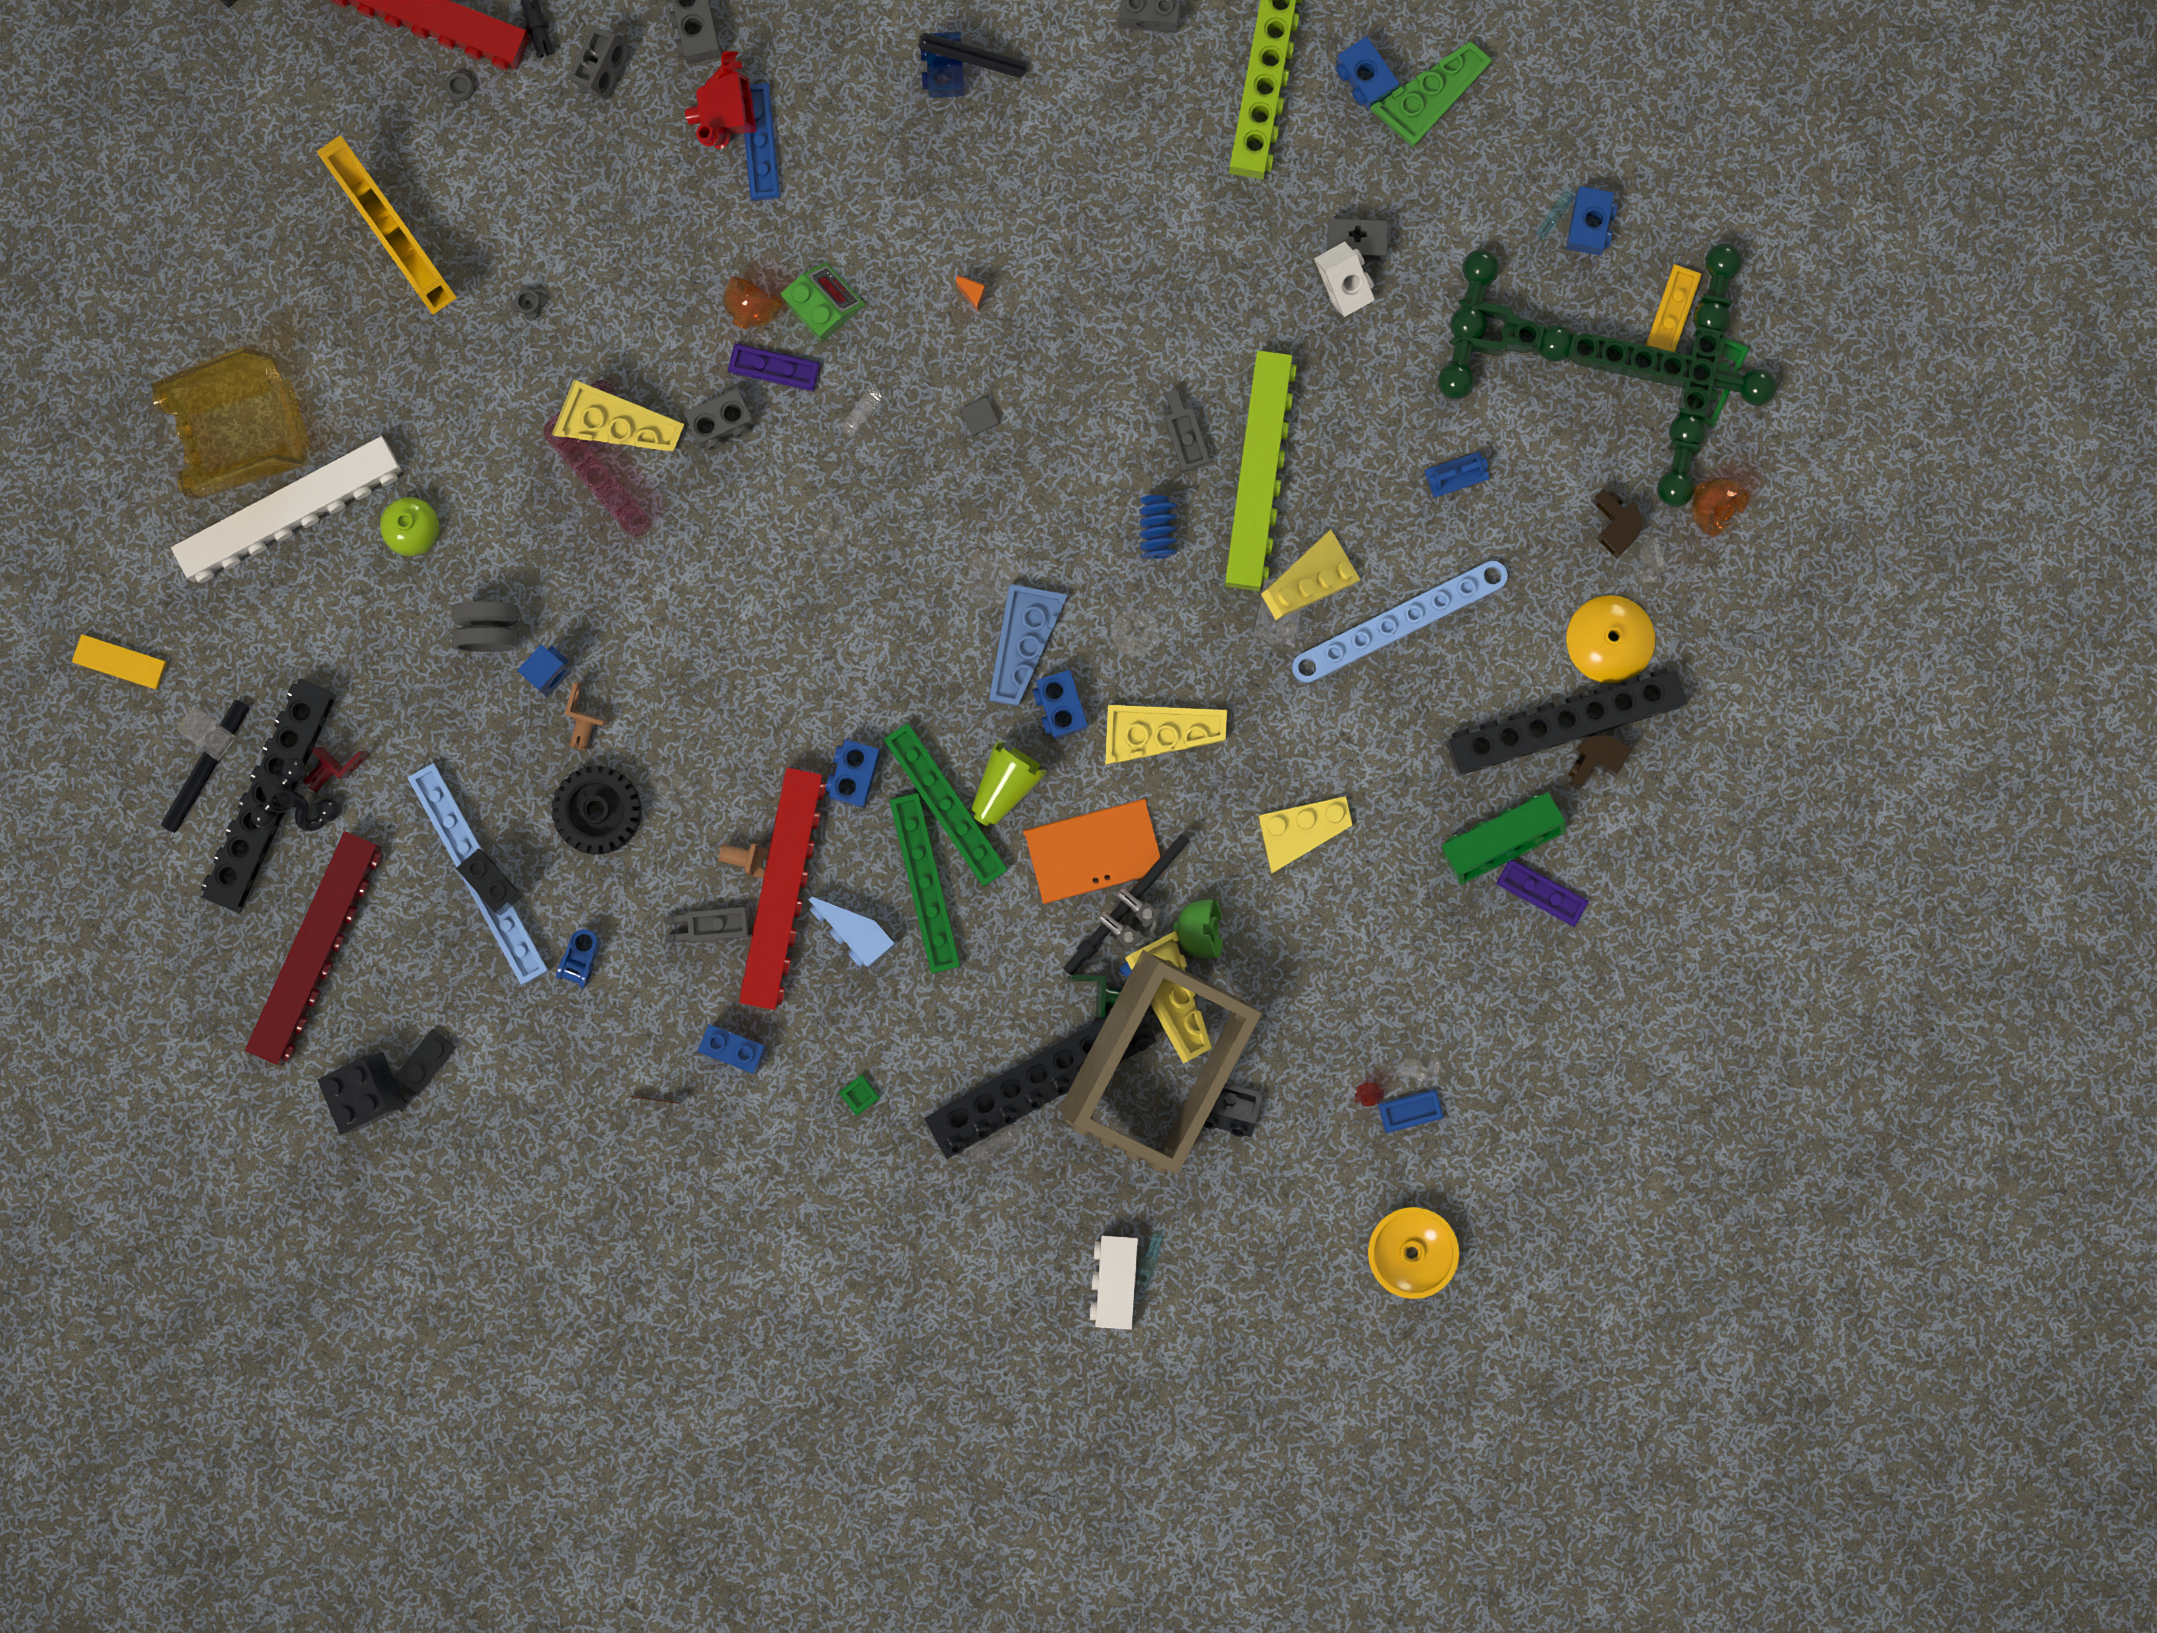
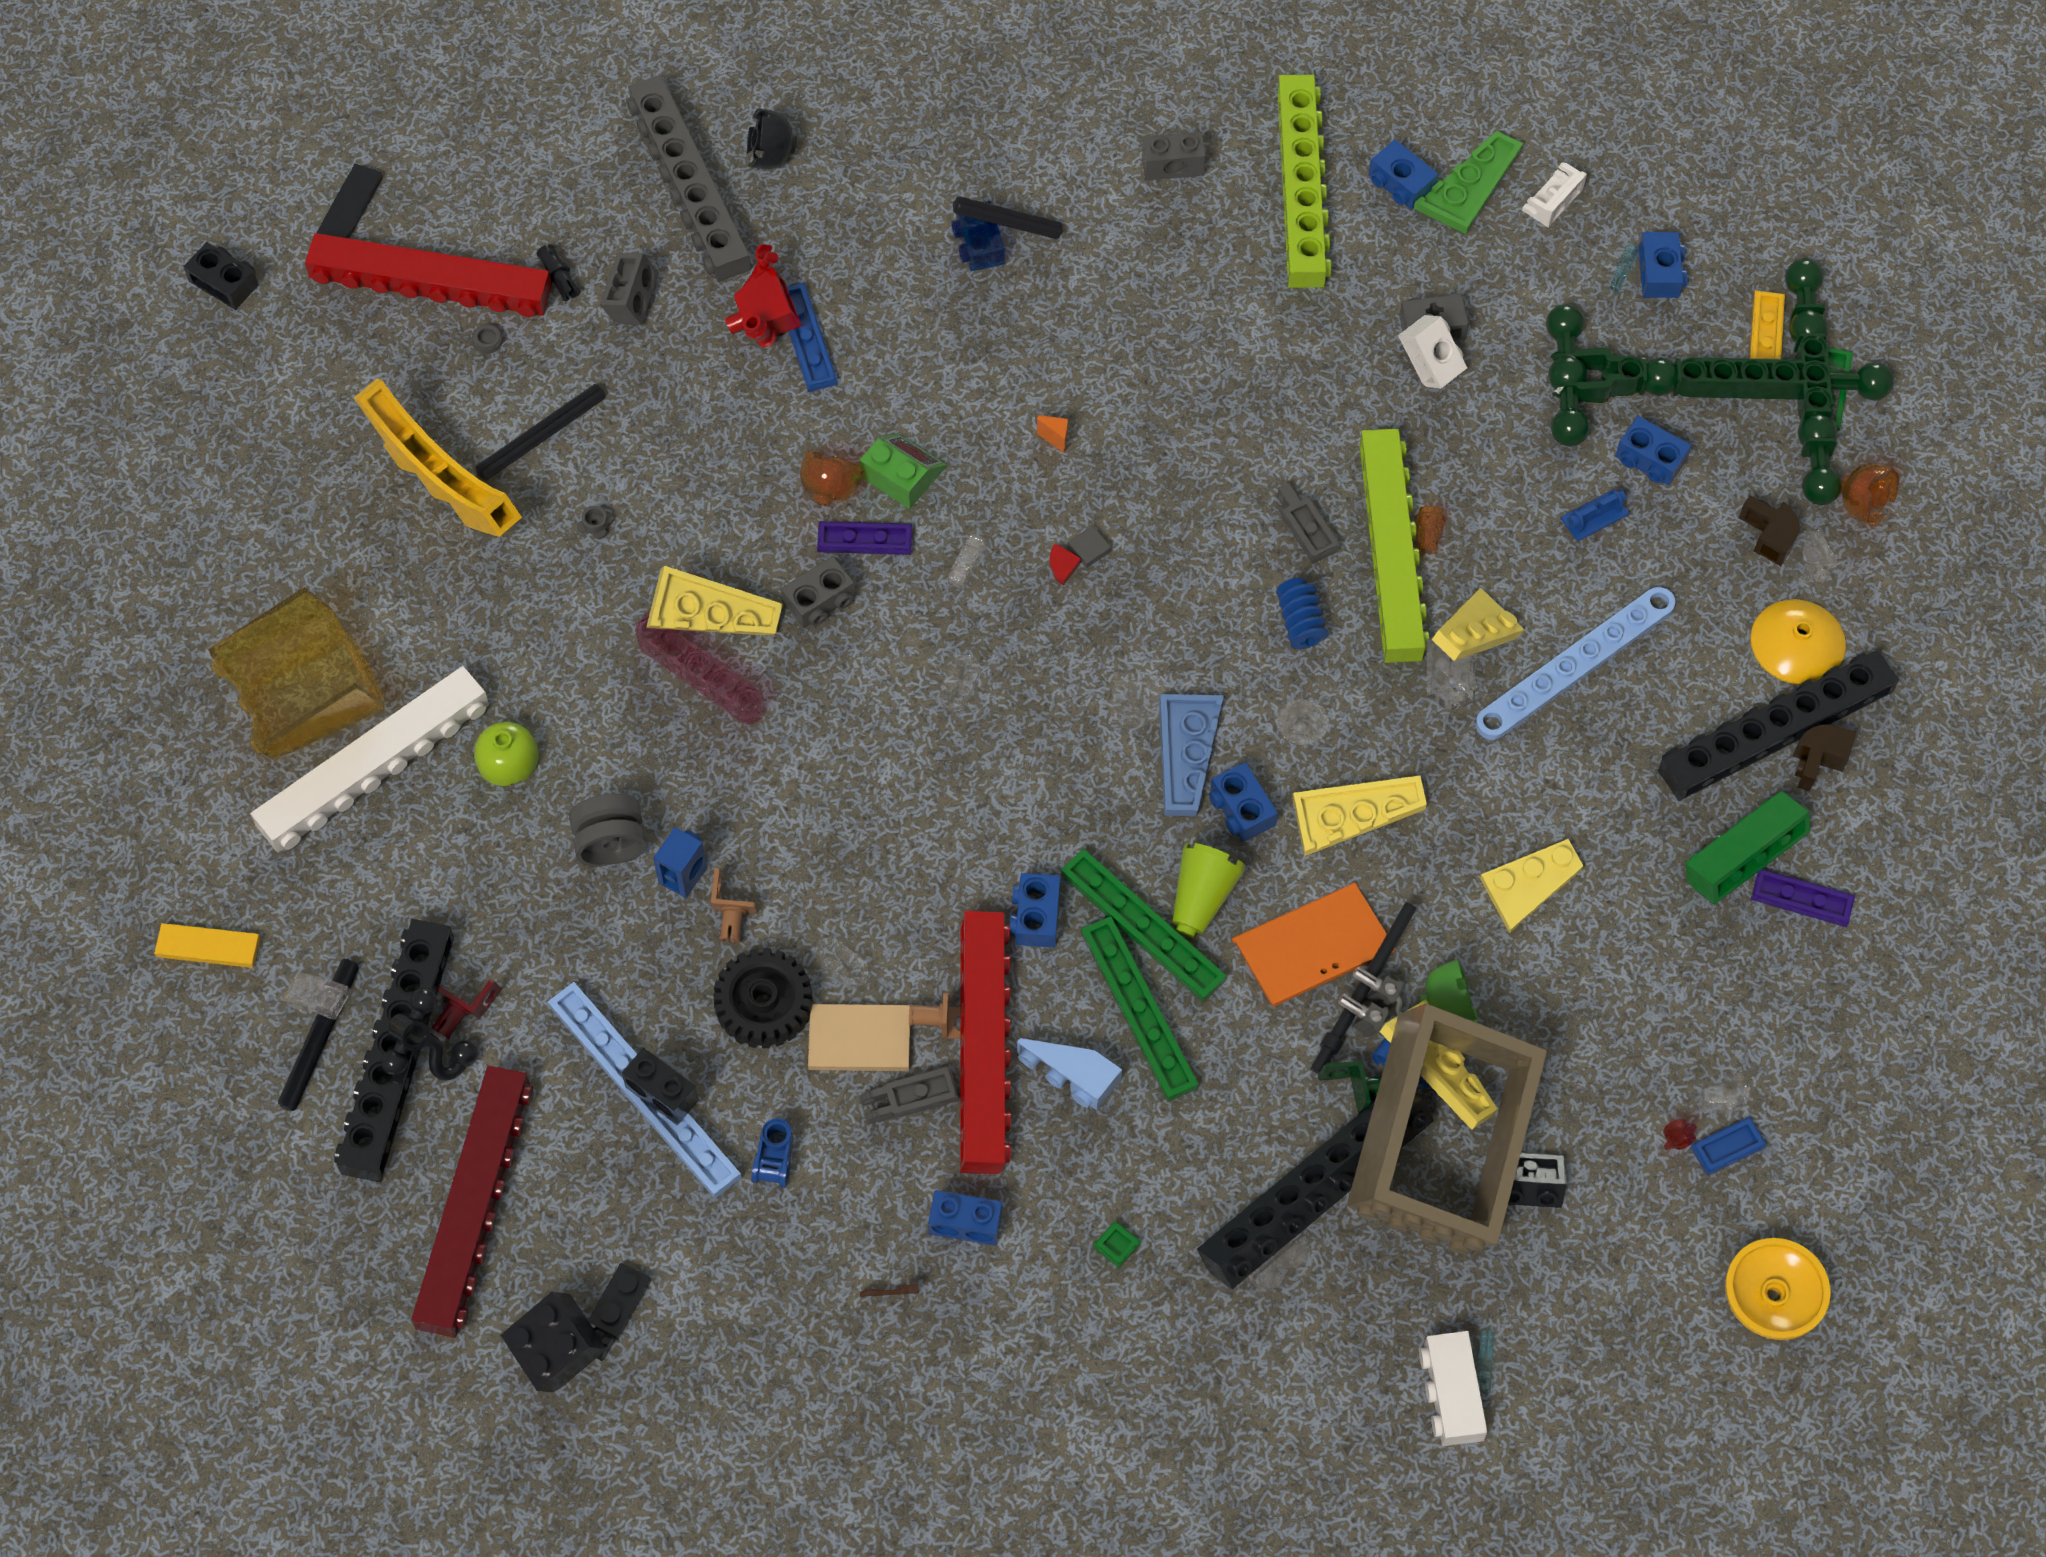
camera: 15 degrees left, 20 degrees down
none -> black axle [476,384,605,481]
none -> tan tile [808,1004,910,1071]
none -> red tile [1050,543,1081,585]
none -> clear orange cone [1415,506,1446,554]
none -> white hinge [1522,162,1587,227]
none -> blue brick [1615,416,1692,486]

